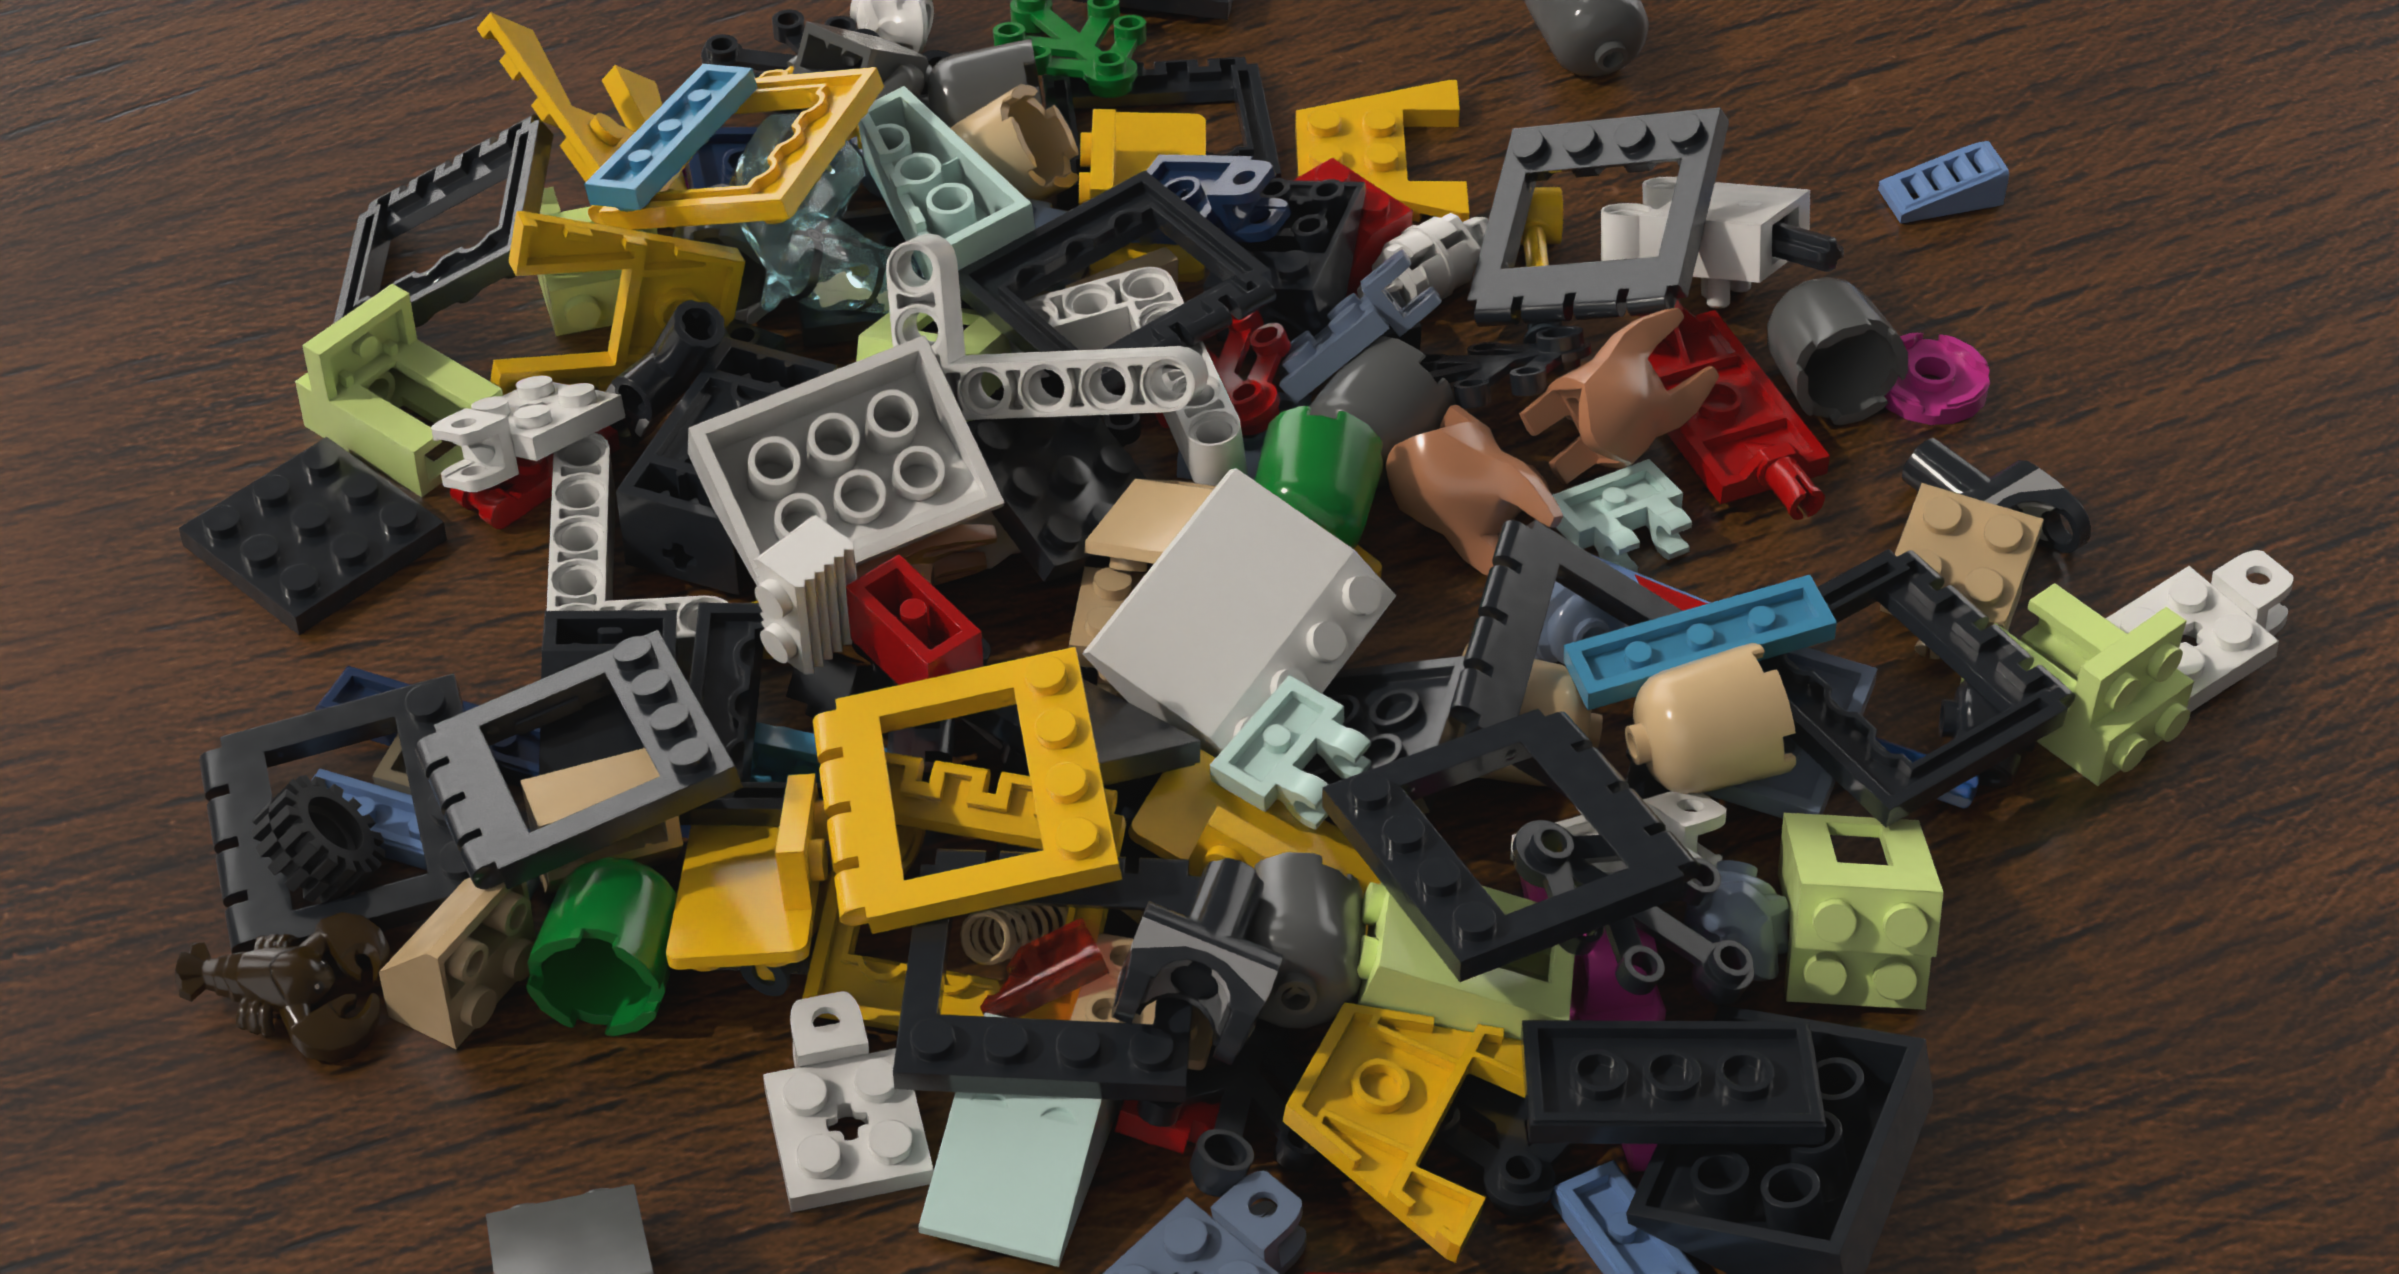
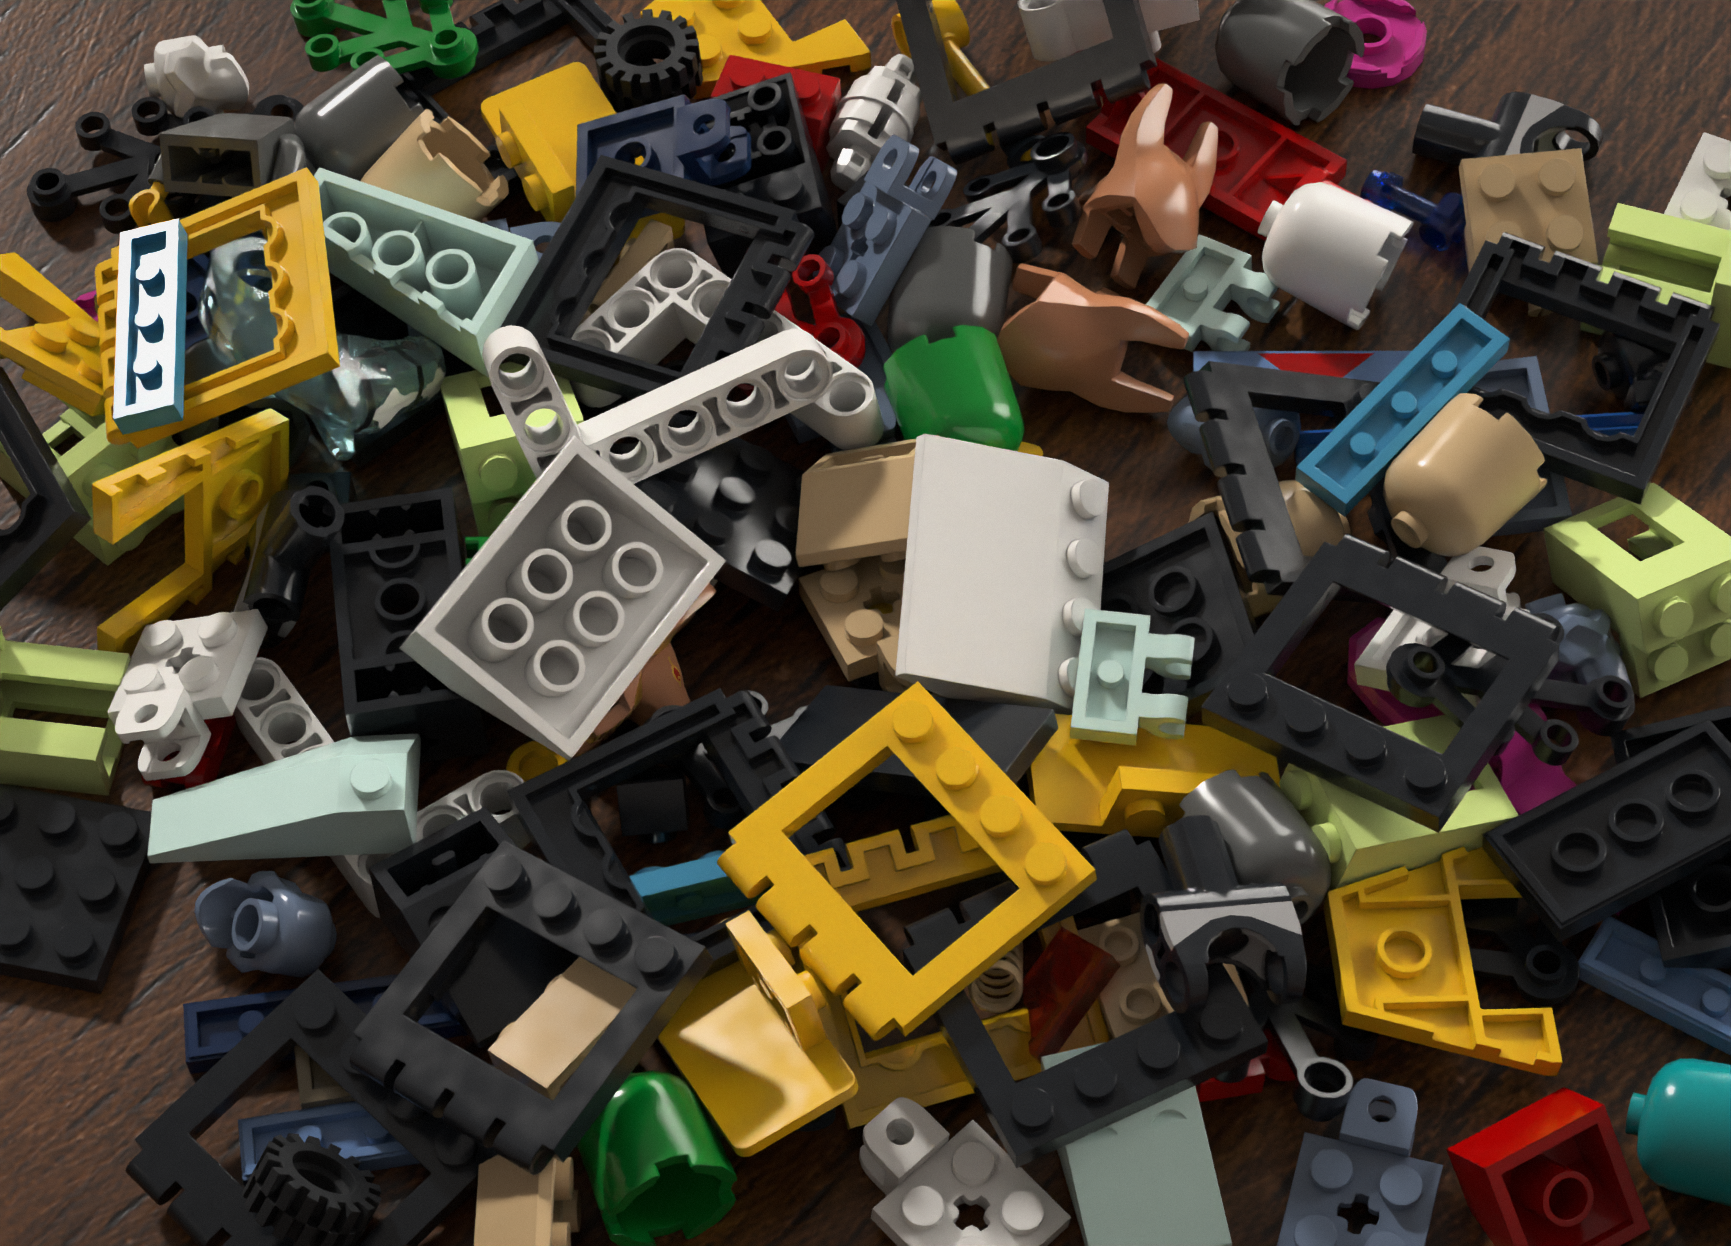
camera: 25 degrees left, 10 degrees up
white brick [753,515,857,675] -> none
red brick [845,554,984,685] -> none
none -> light aqua wedge [147,734,421,863]
none -> sand blue head [195,871,336,978]
none -> black tyre [594,9,703,112]
none -> white cylinder [1257,182,1414,330]
none -> clear blue bar [1360,169,1466,251]

